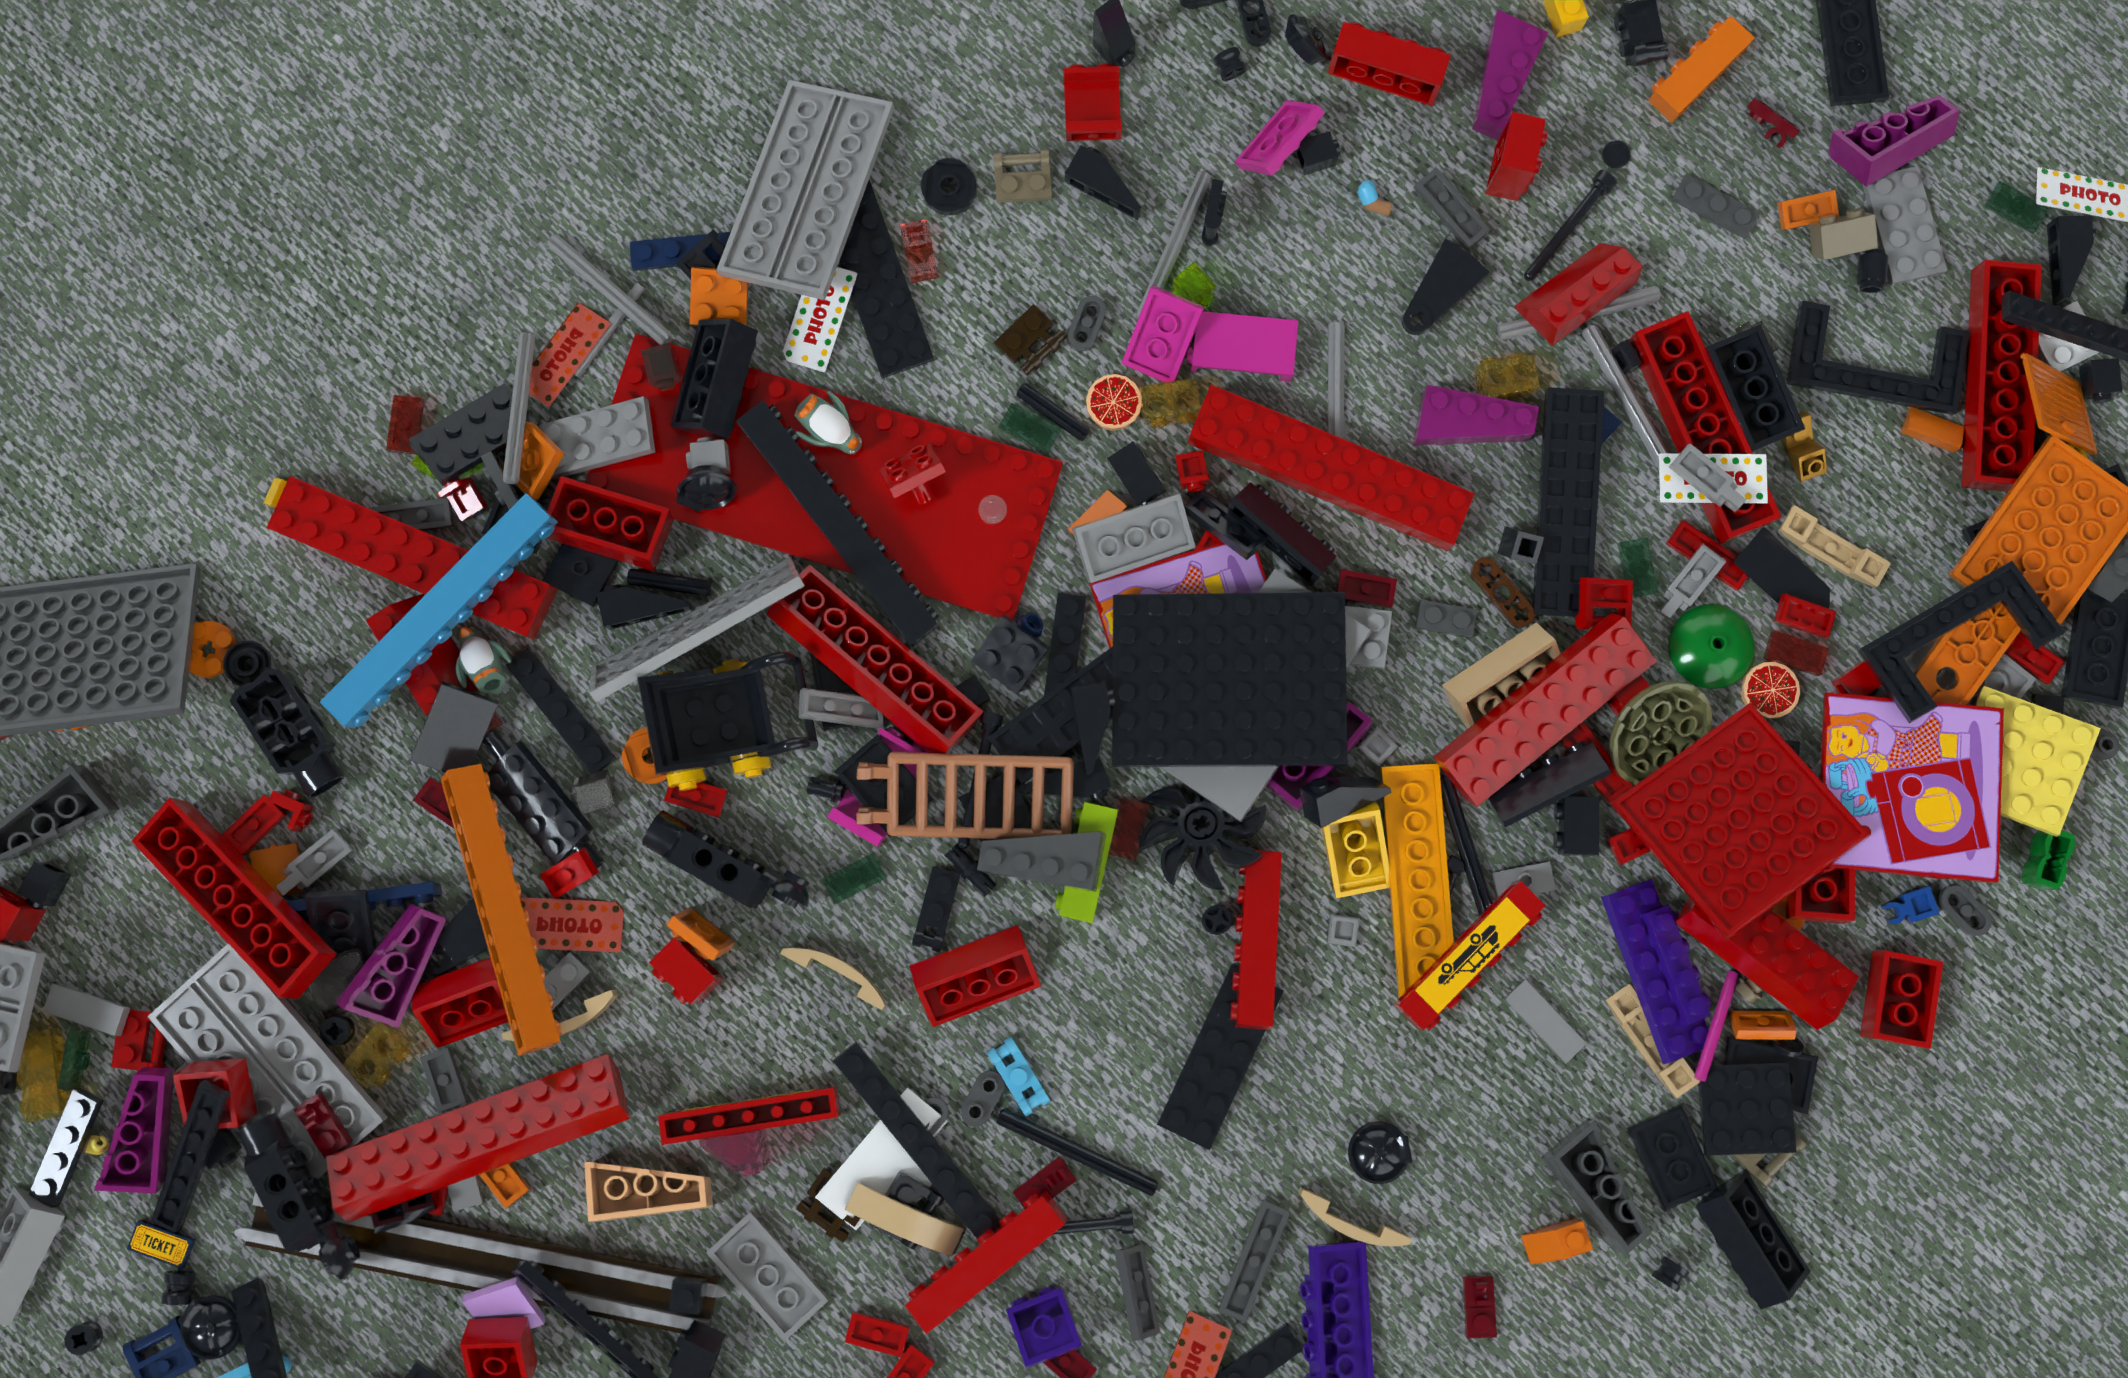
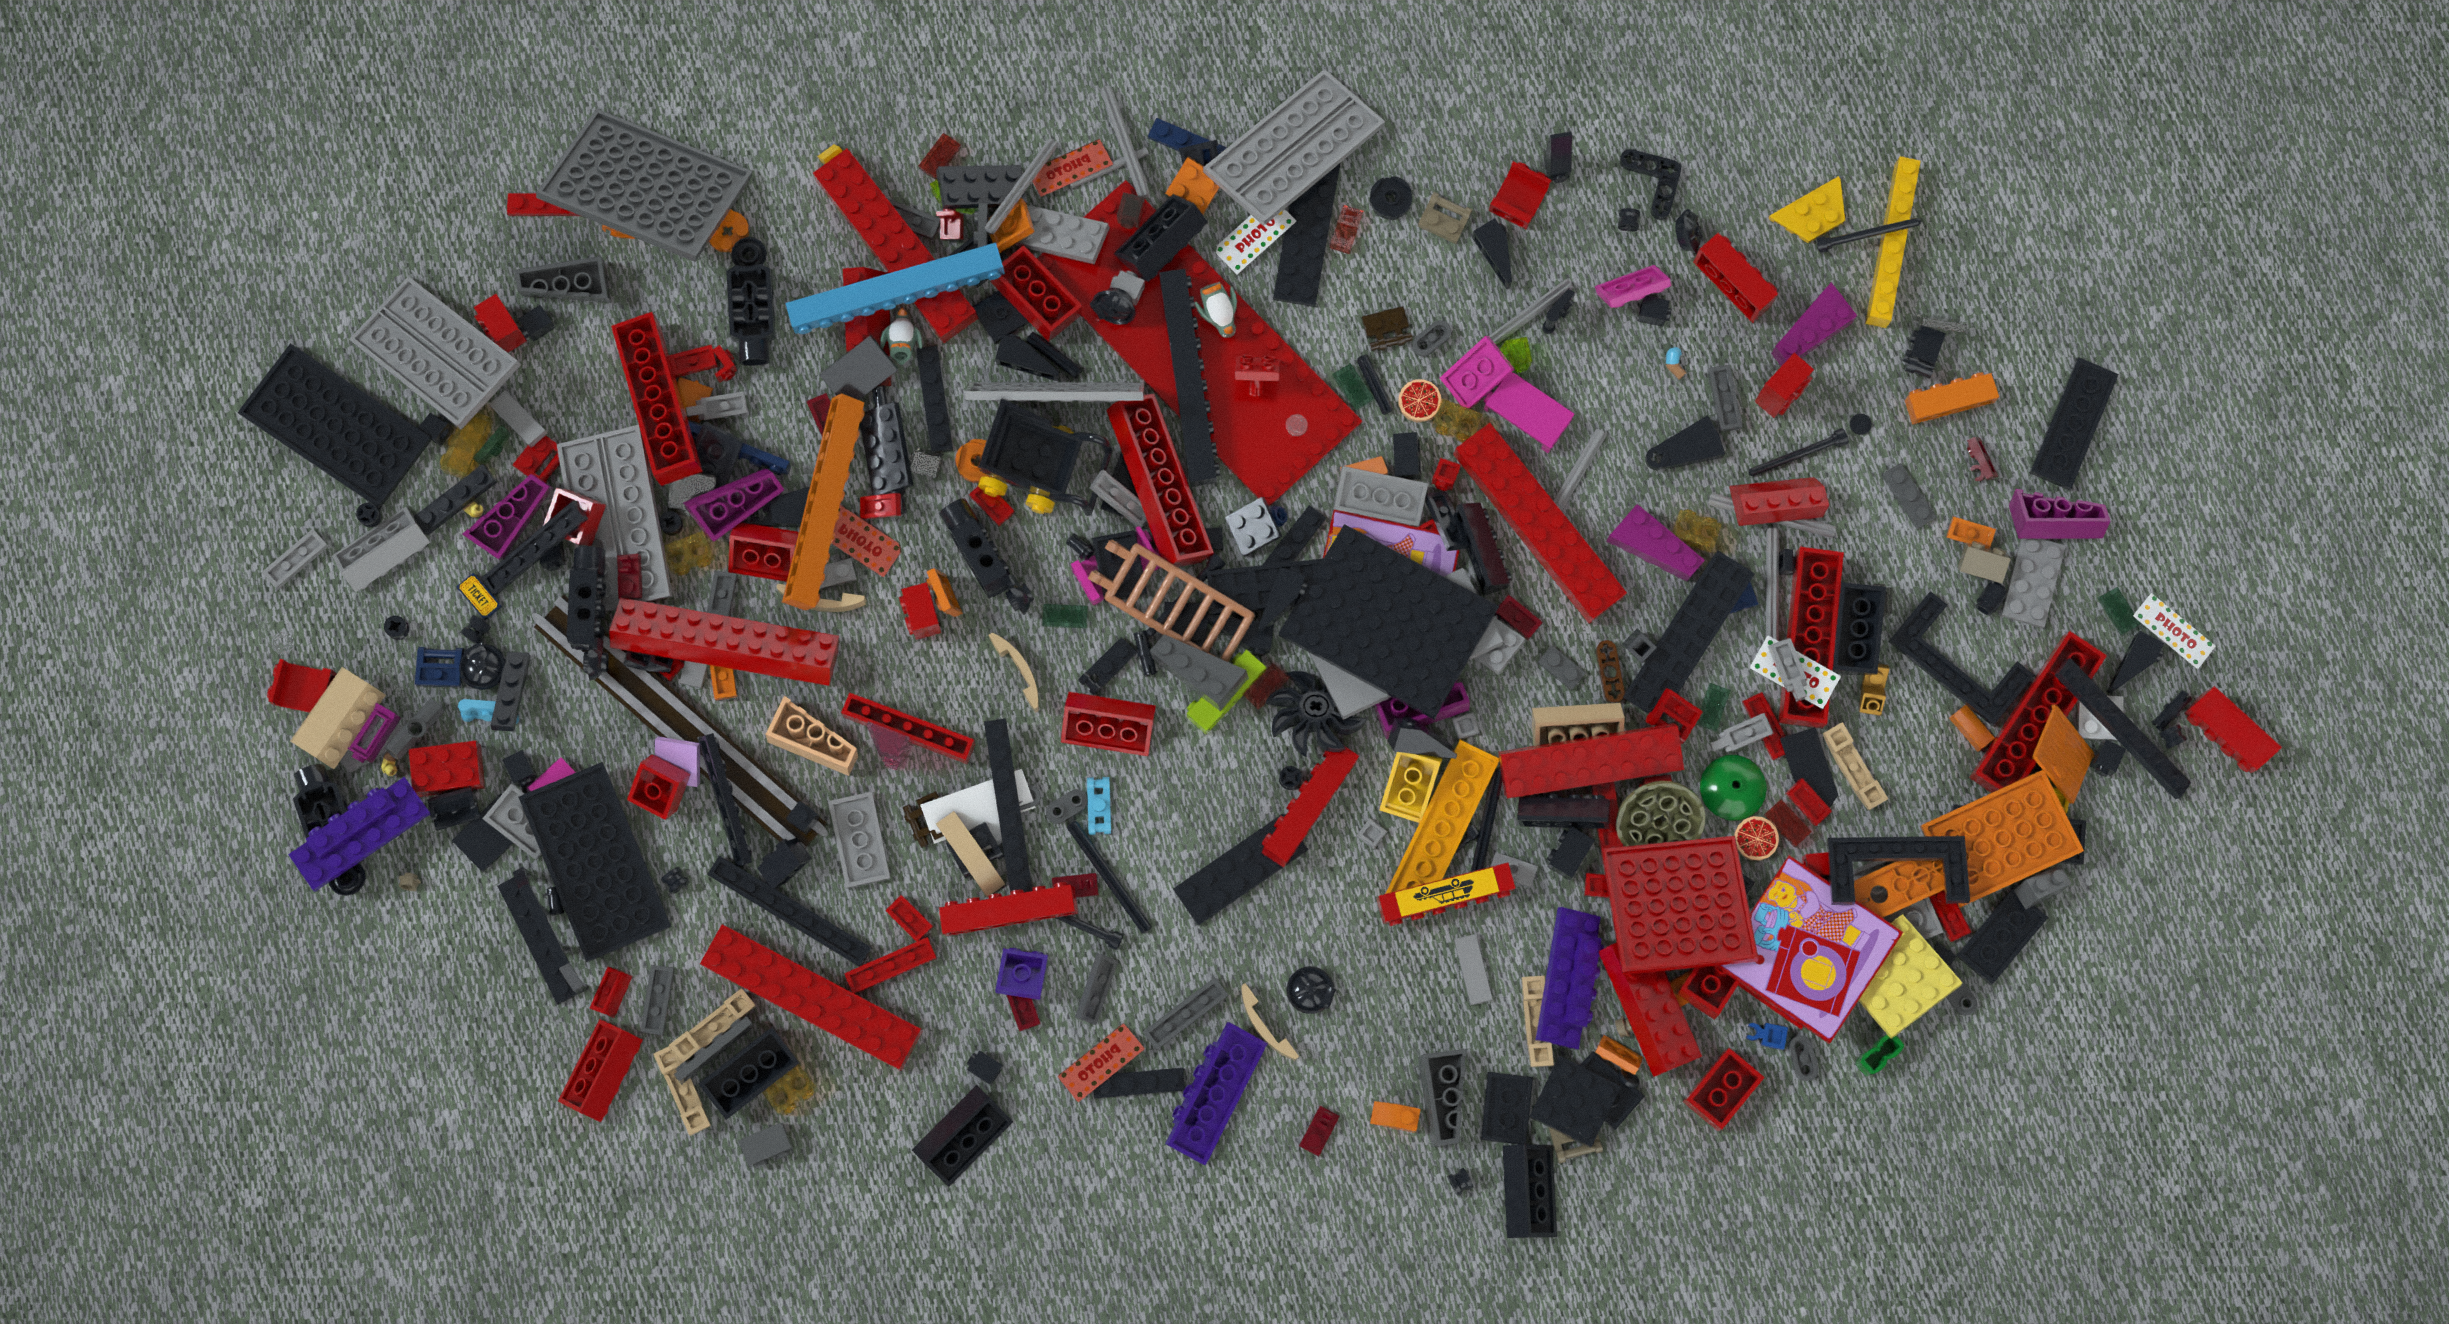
camera: 25 degrees right, 5 degrees down
dark pink bar [1694,971,1739,1081] -> none

